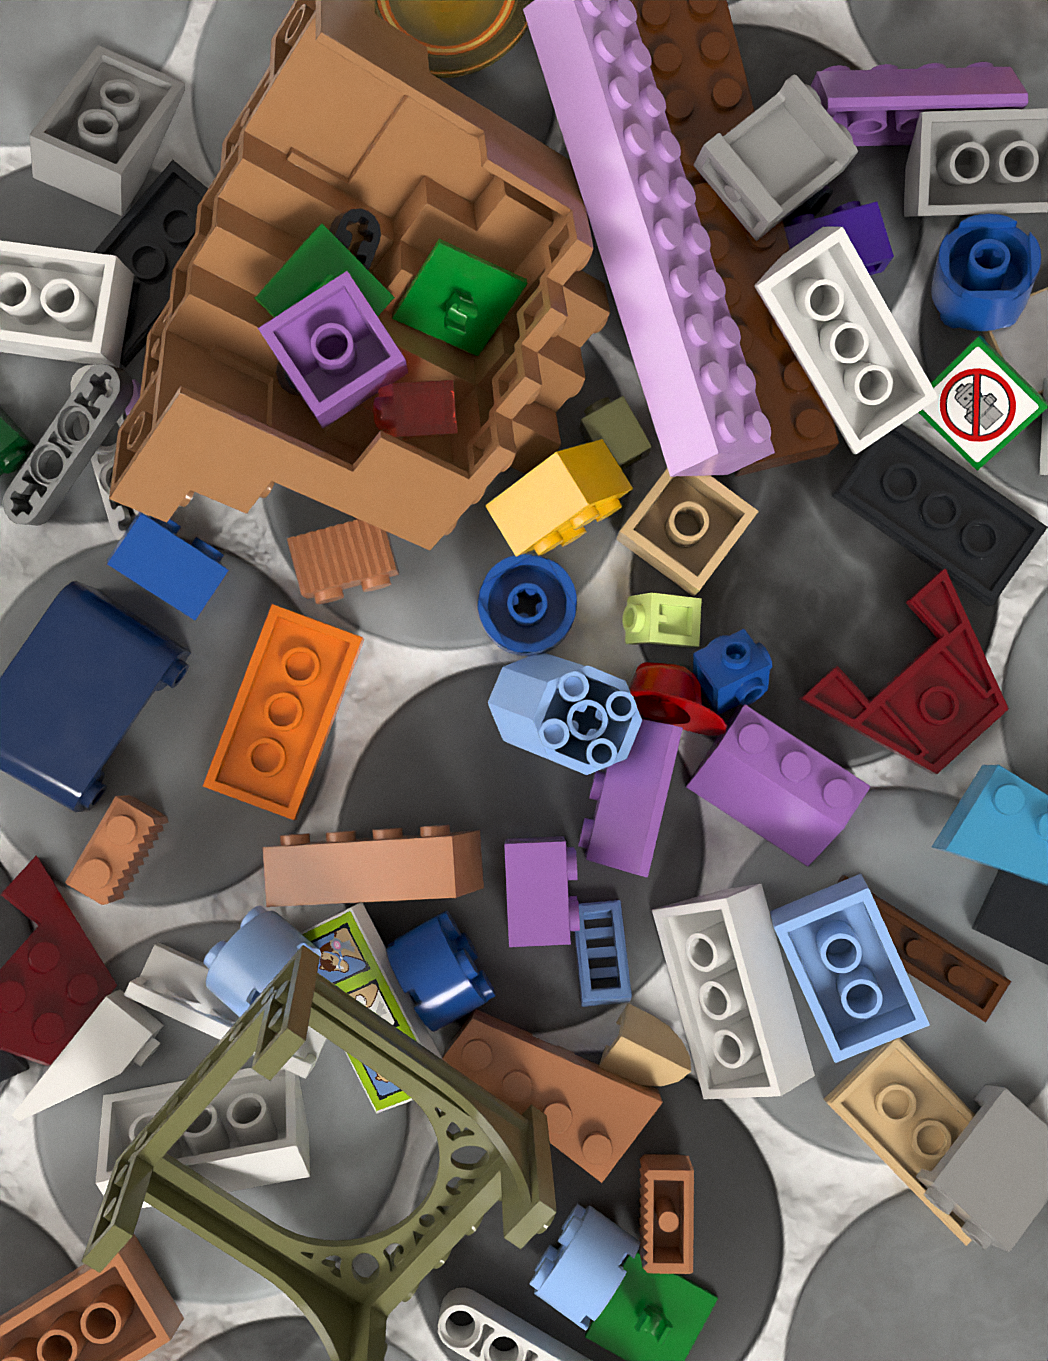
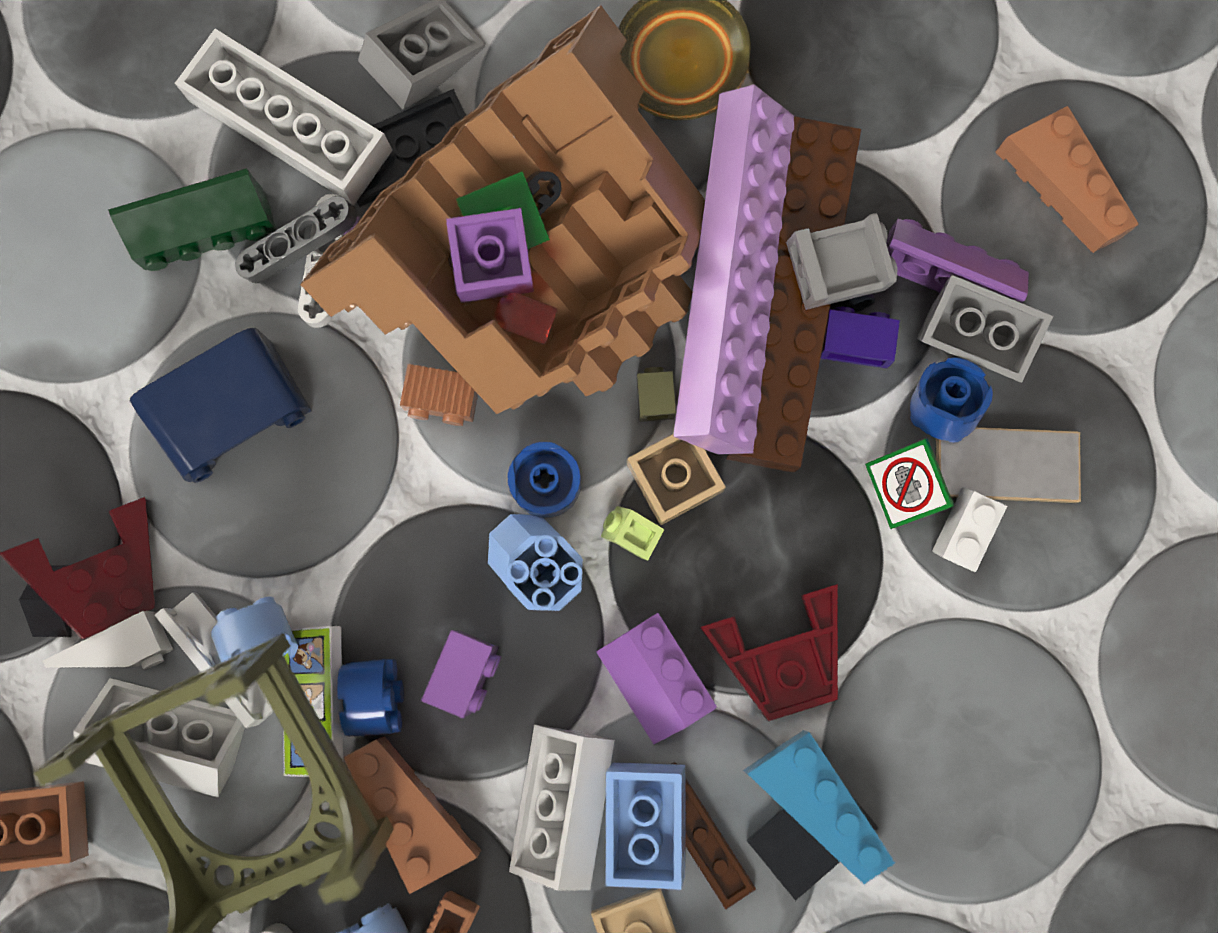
camera: 20 degrees right, 5 degrees down
nougat brick [65,795,169,905] -> none
blue brick [107,512,229,620] -> none
orange plate [203,604,365,820] -> none
nougat wedge [263,825,484,907] -> none
green piece [392,238,528,356] -> none
yellow brick [485,439,633,557] -> none
medium blue slope [574,900,632,1007] -> none
medium lavender slope [578,719,683,877] -> none
tan brick [599,1003,691,1086] -> none
red piece [629,662,727,736] -> none
blue brick [693,629,772,715] -> none
white slope [754,227,938,454] -> none
black tile [832,424,1048,607] -> none

